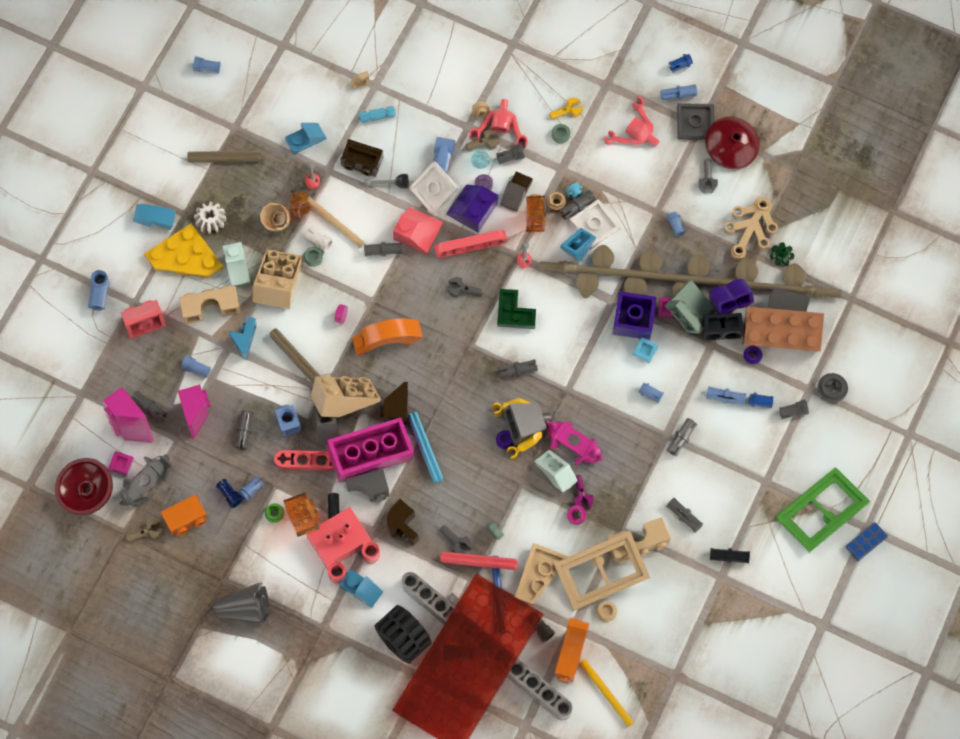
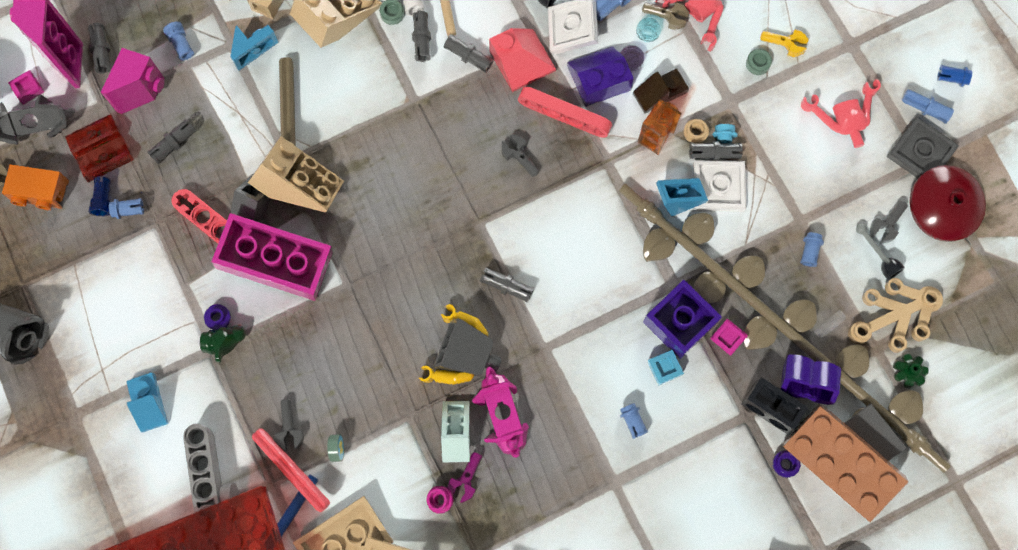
camera: 40 degrees right, 5 degrees up
bright green plate [265,503,284,523] -> none
medium blue brick [275,405,301,437] -> none
clear orange brick [283,492,321,537] -> none
coral piece [306,493,380,584] -> none
dark pink tile [335,304,348,324] -> none
dark grey arch [345,469,389,502] -> none
orange arch [352,318,423,356] -> none
black wheel [374,605,432,664] -> none
dark brown slope [380,382,408,425] -> none
dark brown brick [387,499,419,546] -> none
medium azure axle [408,412,443,483] -> none
dark grey pin [496,144,525,165] -> none
dark purple plate [496,430,514,449] -> none
dark green plate [497,289,536,329] -> none
coral hinge [516,242,532,269] -> none
sand green bracket [665,280,714,333] -> none
flat silver pin [667,418,697,456] -> none
medium blue pin [706,386,746,406] -> none
blue pin [748,392,773,408] -> none
none -> clear red slope [65,114,134,183]
none -> dark green animal [200,325,246,363]
none -> dark purple plate [204,304,231,331]
none -> dark grey pin [412,11,431,62]
none -> hinge [856,224,905,280]

